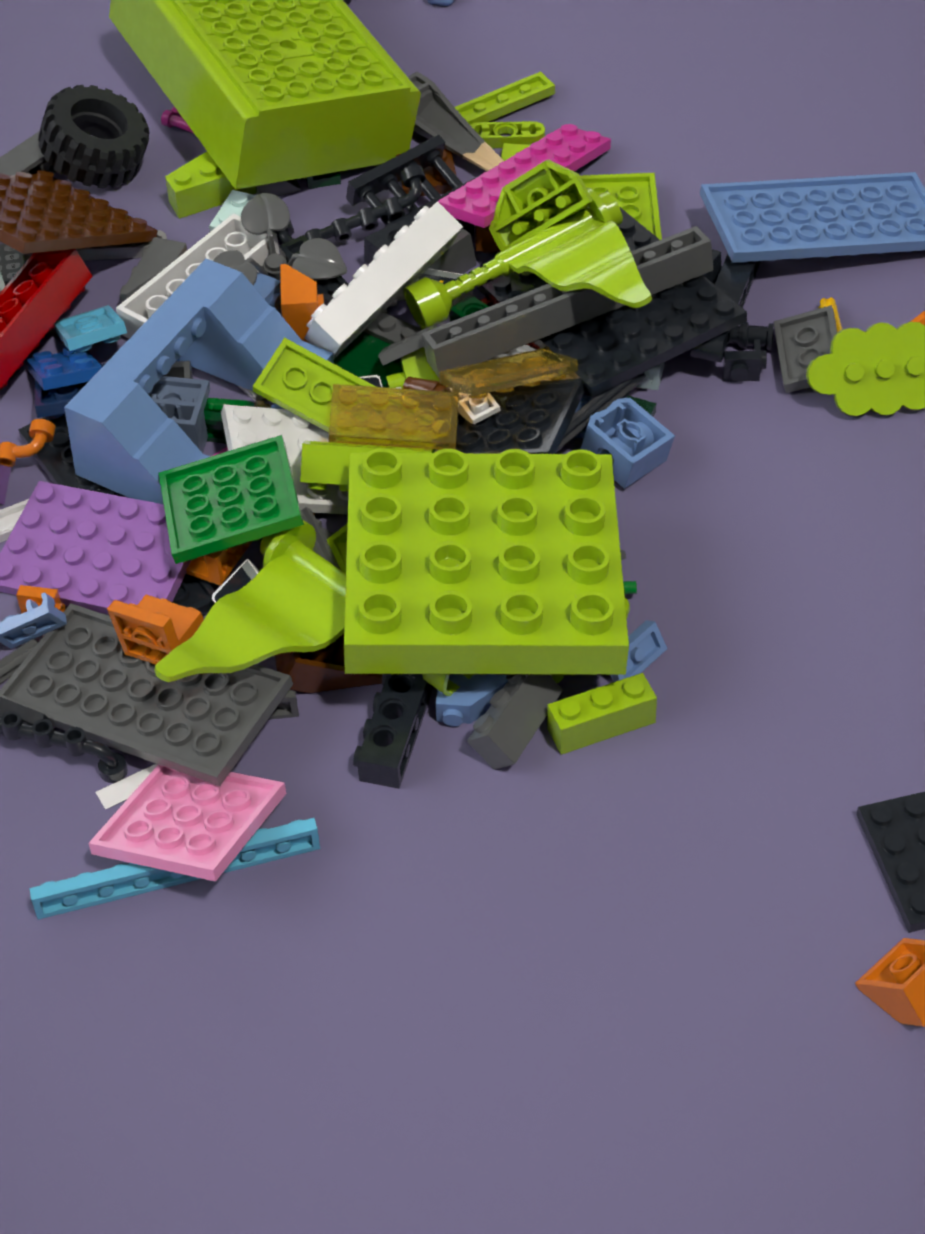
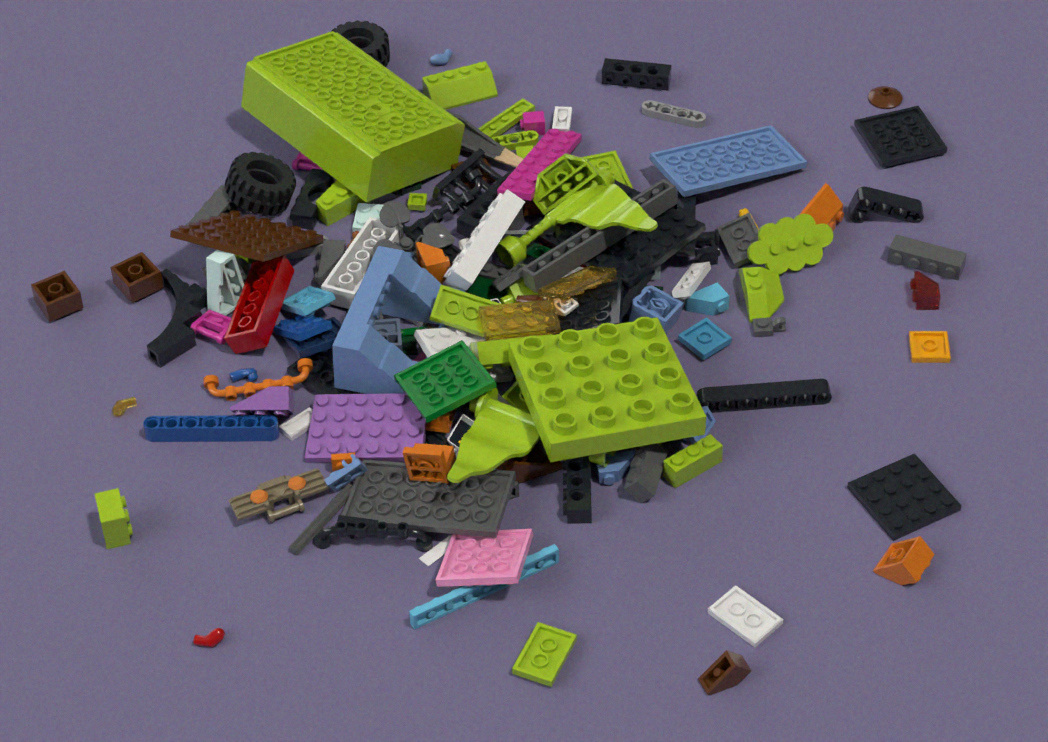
camera: 15 degrees left, 5 degrees down
none -> black arch [290,168,334,230]
none -> lime plate [407,193,428,211]
none -> lime slope [422,61,498,110]
none -> lime plate [512,622,577,687]
none -> dark pink brick [520,111,545,136]
none -> white plate [552,106,572,132]
none -> black brick [602,58,672,91]
none -> light grey beam [642,100,706,128]
none -> white plate [672,262,711,299]
none -> dark azure plate [678,318,732,360]
none -> medium azure slope [685,282,729,316]
none -> black beam [696,379,832,413]
none -> reddish brown slope [698,650,751,695]
none -> white tile [708,585,783,648]
none -> lime wedge [739,267,784,323]
none -> dark grey plate [753,317,786,337]

